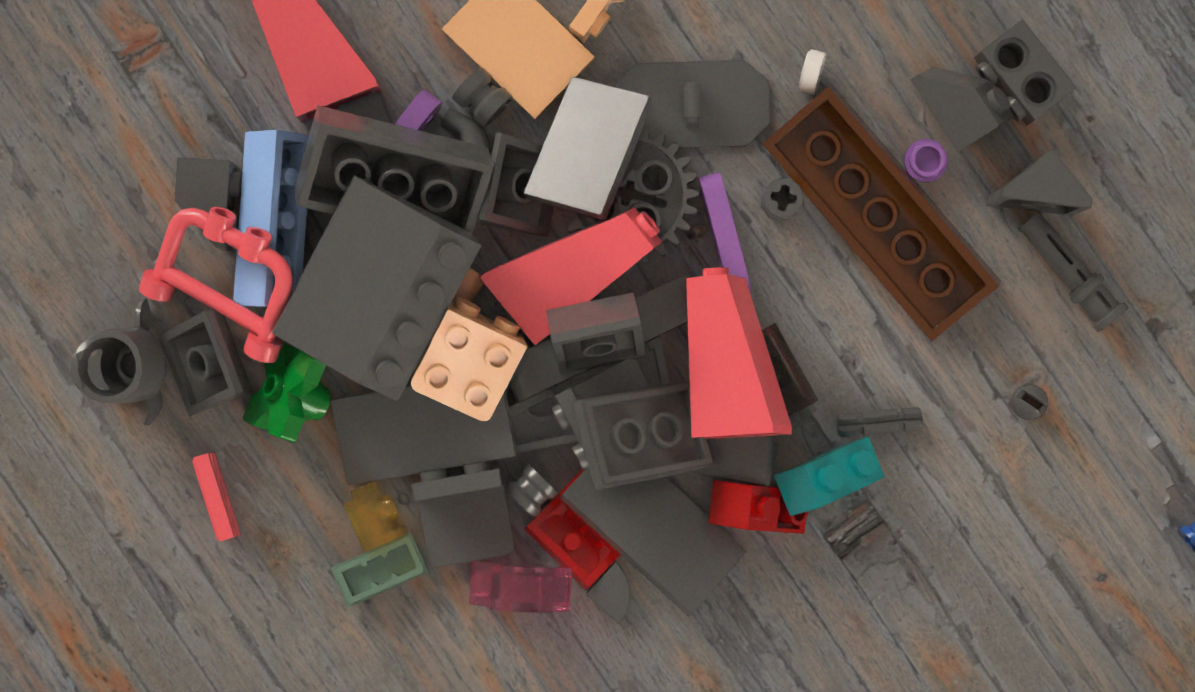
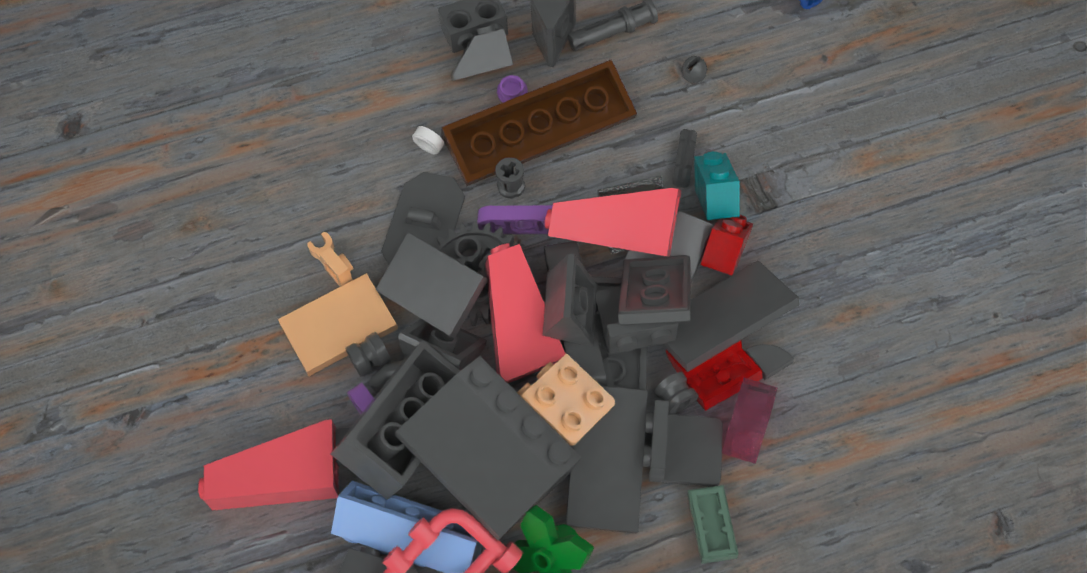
camera: 70 degrees left, 25 degrees down
clear yellow brick [343,481,408,553] -> none

